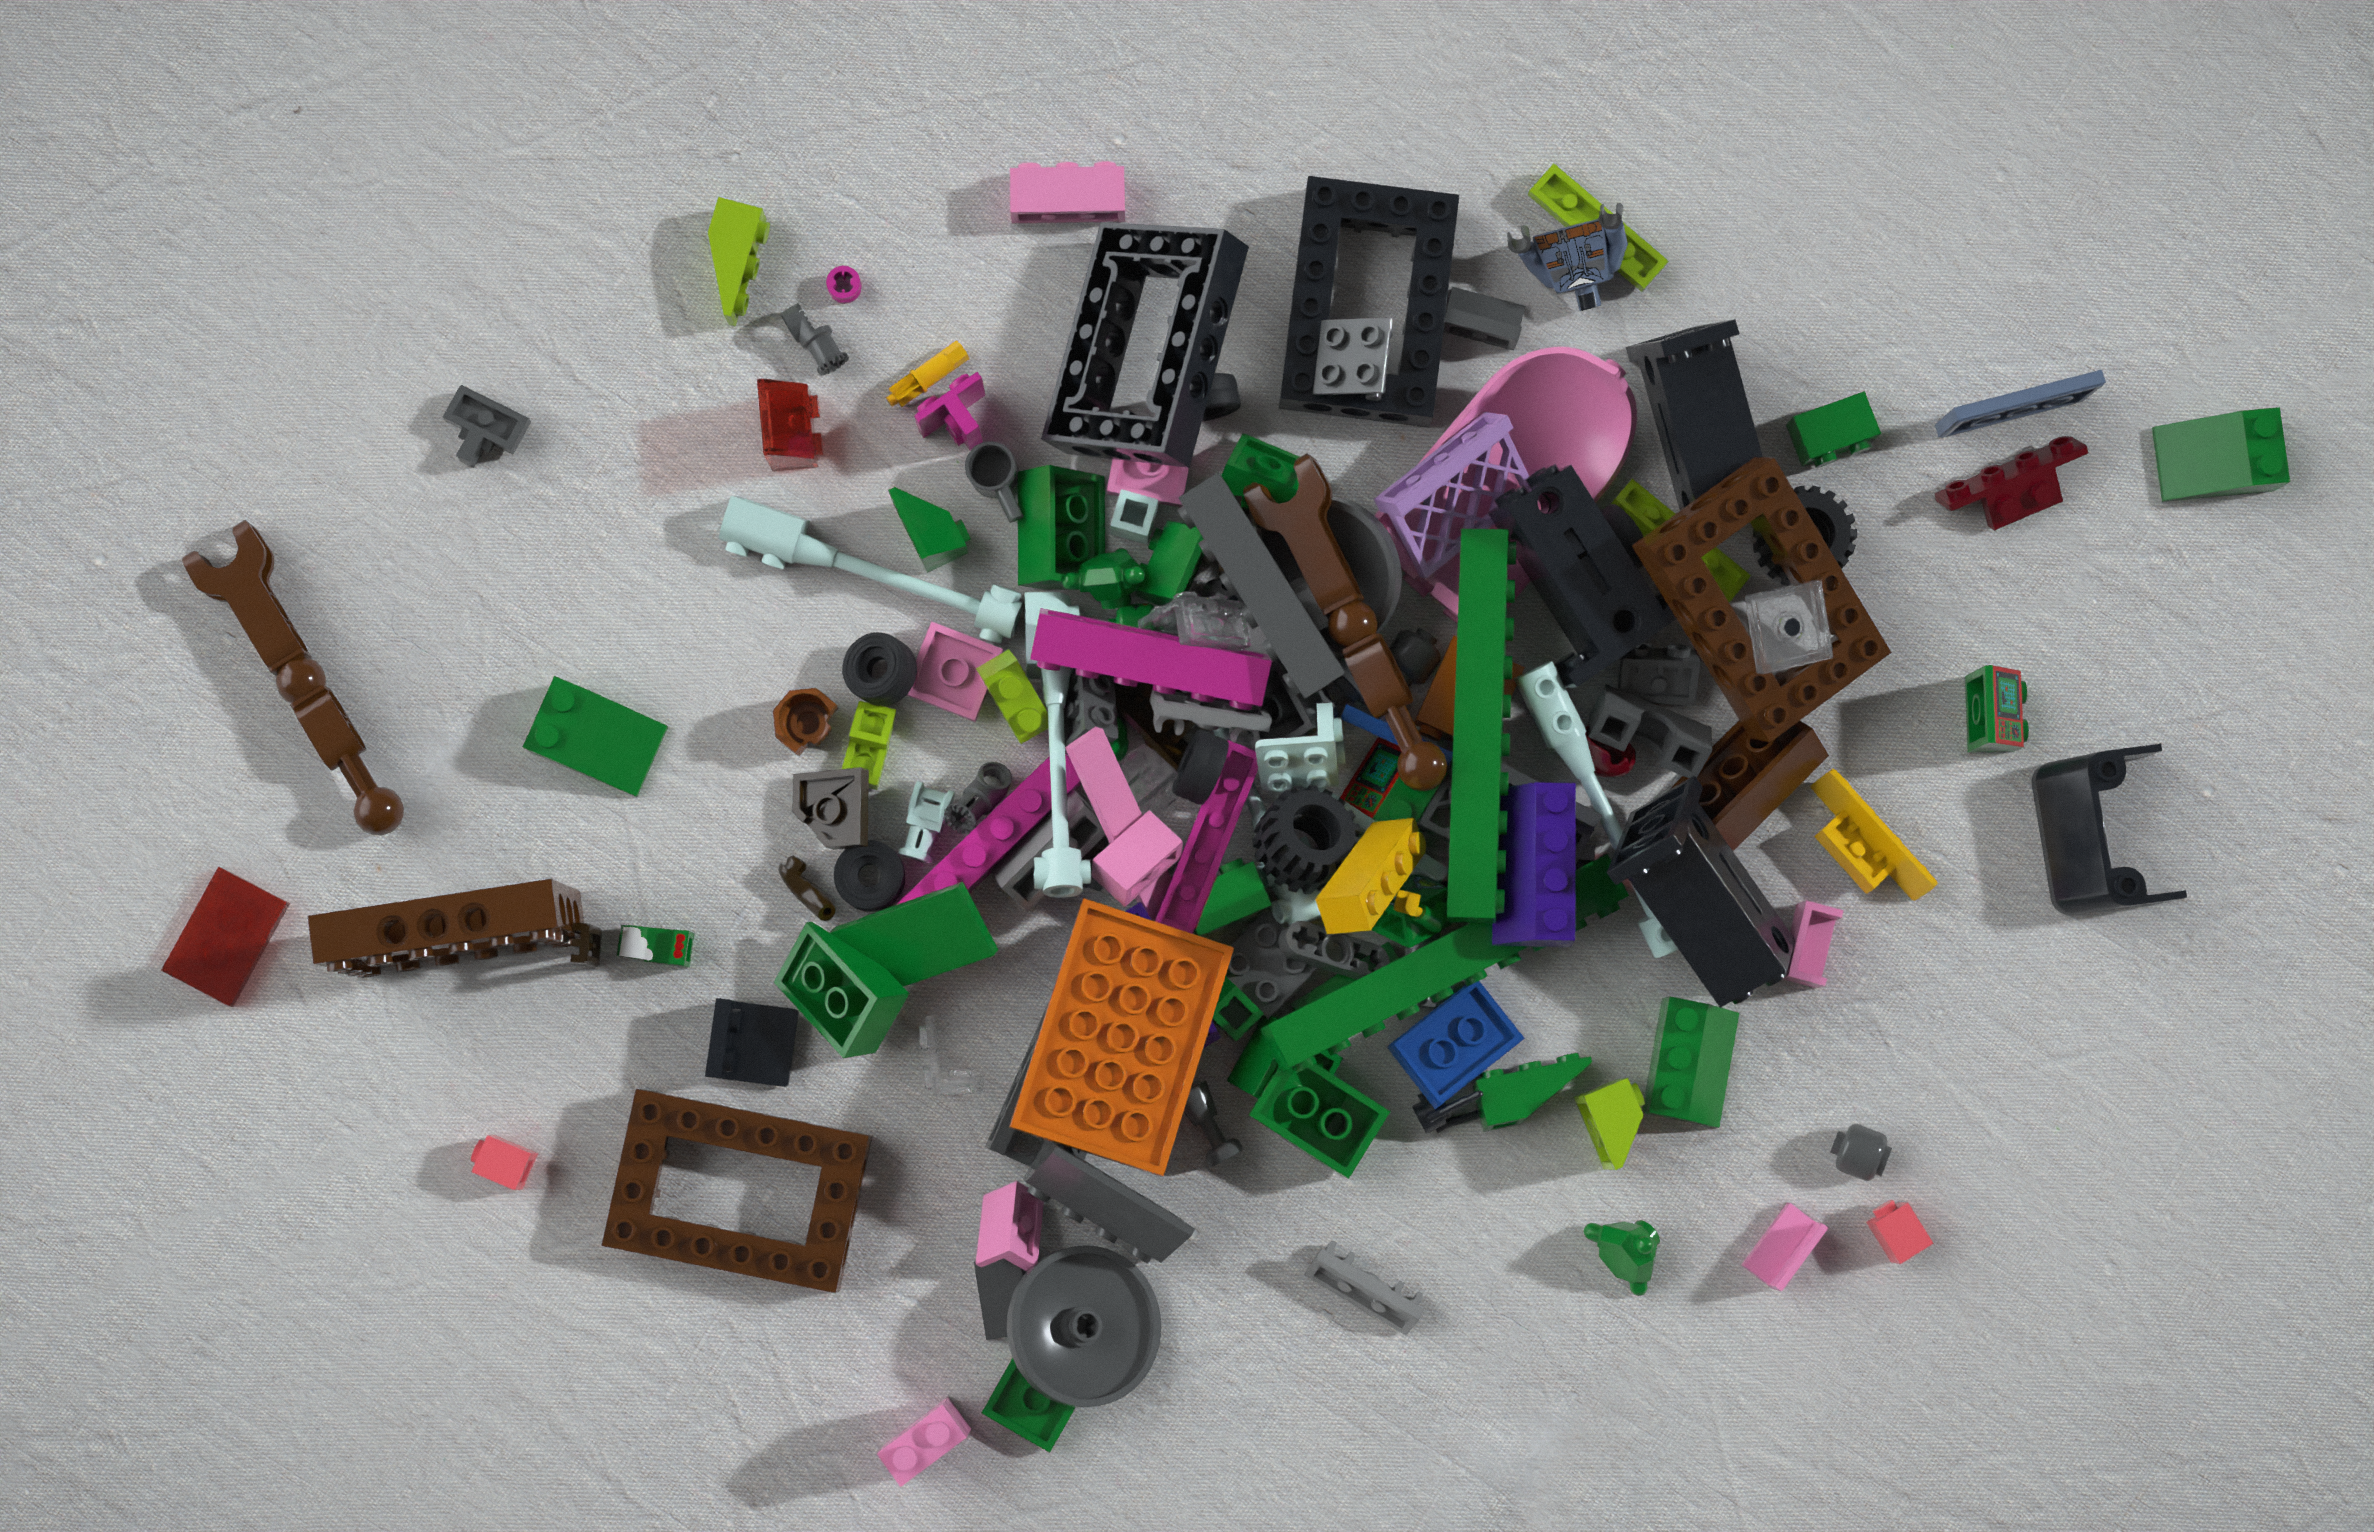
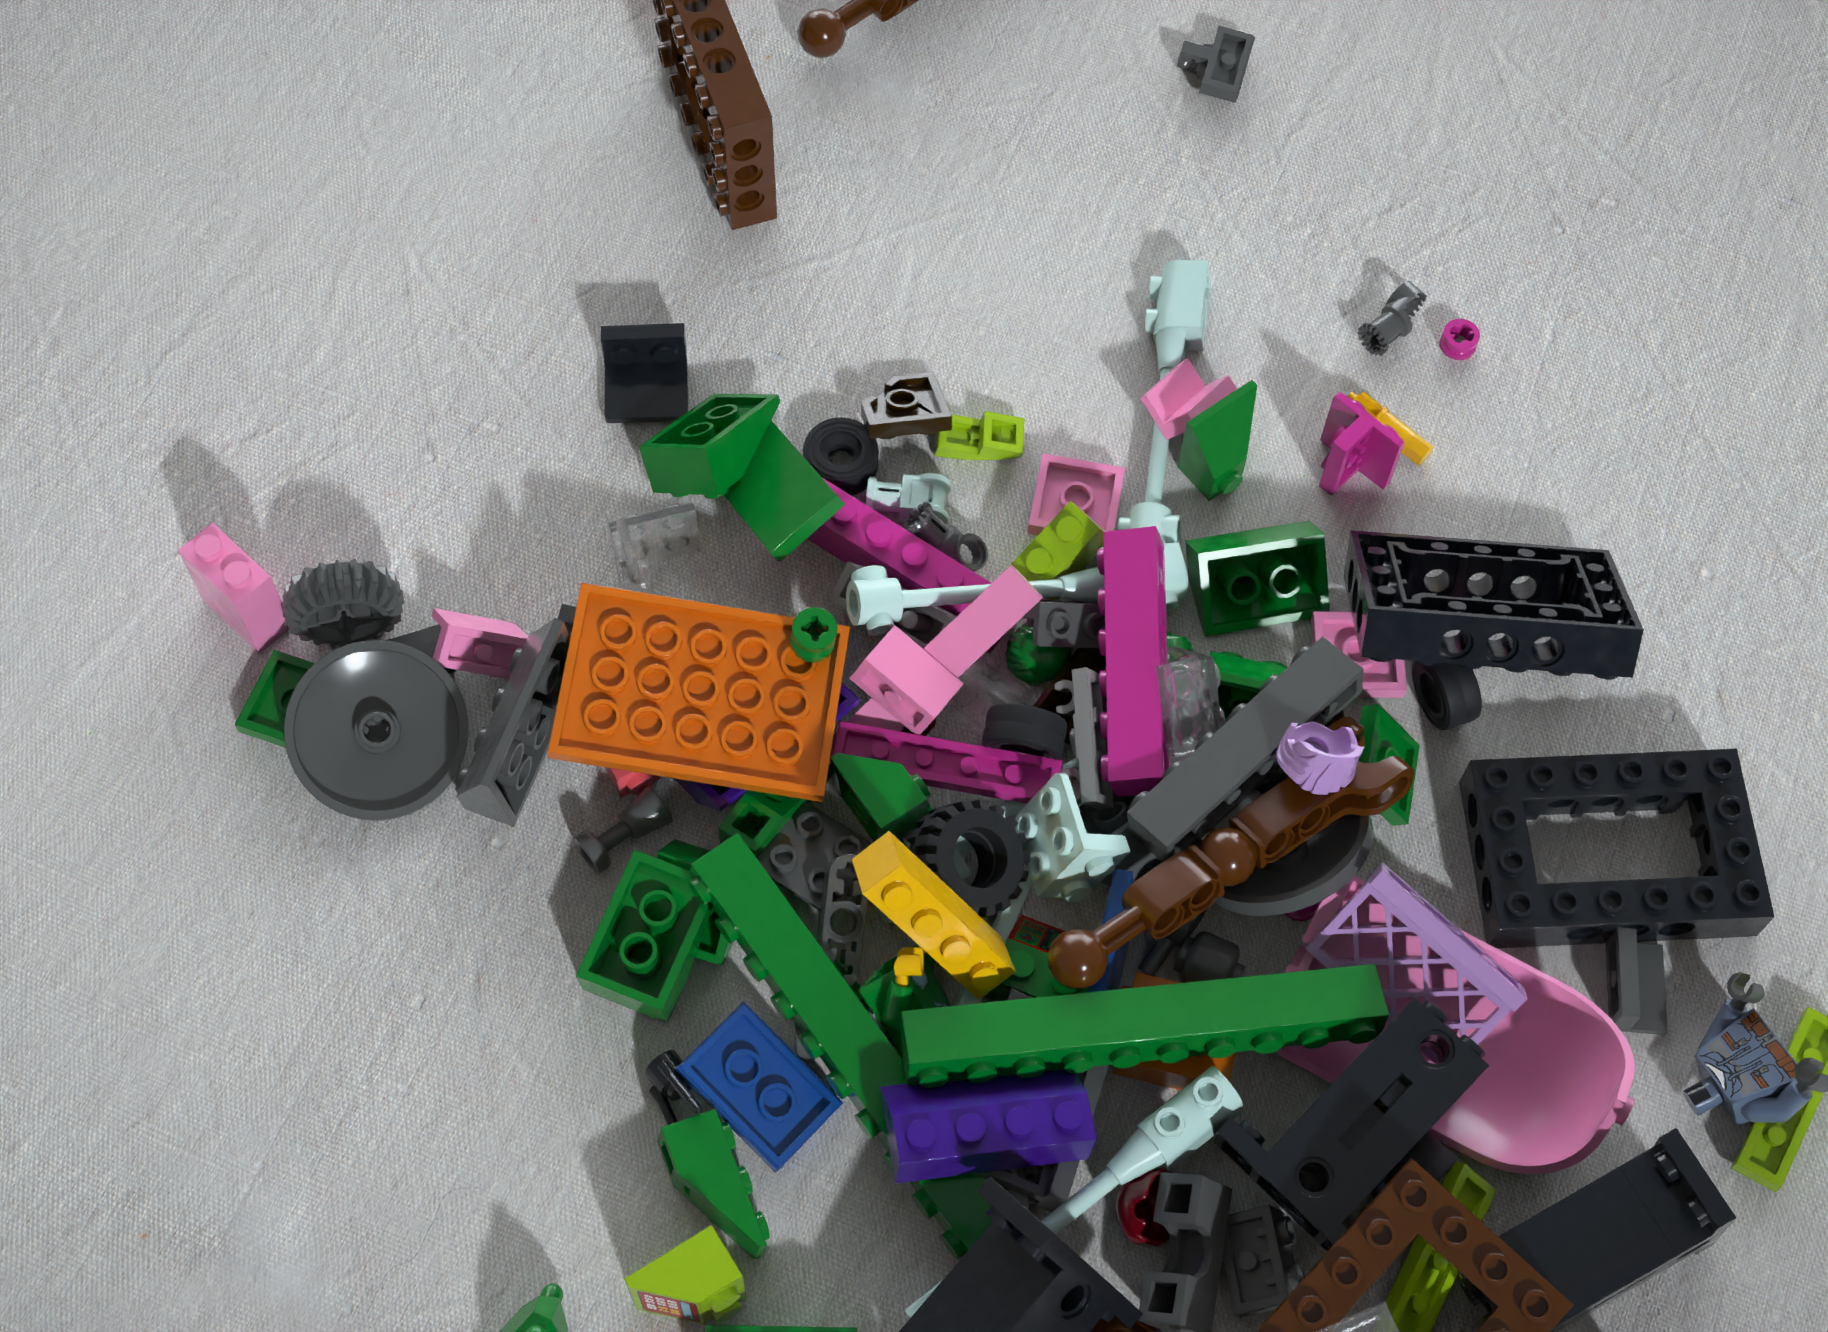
camera: 85 degrees right, 20 degrees down
coral brick [471,1135,538,1190] -> none
green slope [522,676,668,797] -> none
dark brown tile [570,922,602,967] -> none
reddish brown brick [601,1089,873,1293] -> none
green leg [616,925,695,968] -> none
lime slope [708,197,770,326] -> none
clear red slope [757,379,824,472] -> none
dark orange hair [773,688,839,756] -> none
dark brown arm [778,855,836,921] -> none
black tyre [842,632,917,706] -> none
dark grey piece [965,441,1023,523] -> none
bright pink brick [1010,161,1125,223] -> none
green rock [1062,548,1145,609] -> none
light aqua brick [1110,489,1158,545] -> none
light grey plate [1304,1241,1424,1335] -> none
dark grey hinge [1313,317,1393,401] -> none
none -> dark grey gear [282,559,404,647]
none -> green wheel [790,607,838,663]
none -> bright pink panel [1140,358,1237,440]
none -> lavender hair [1276,722,1364,795]

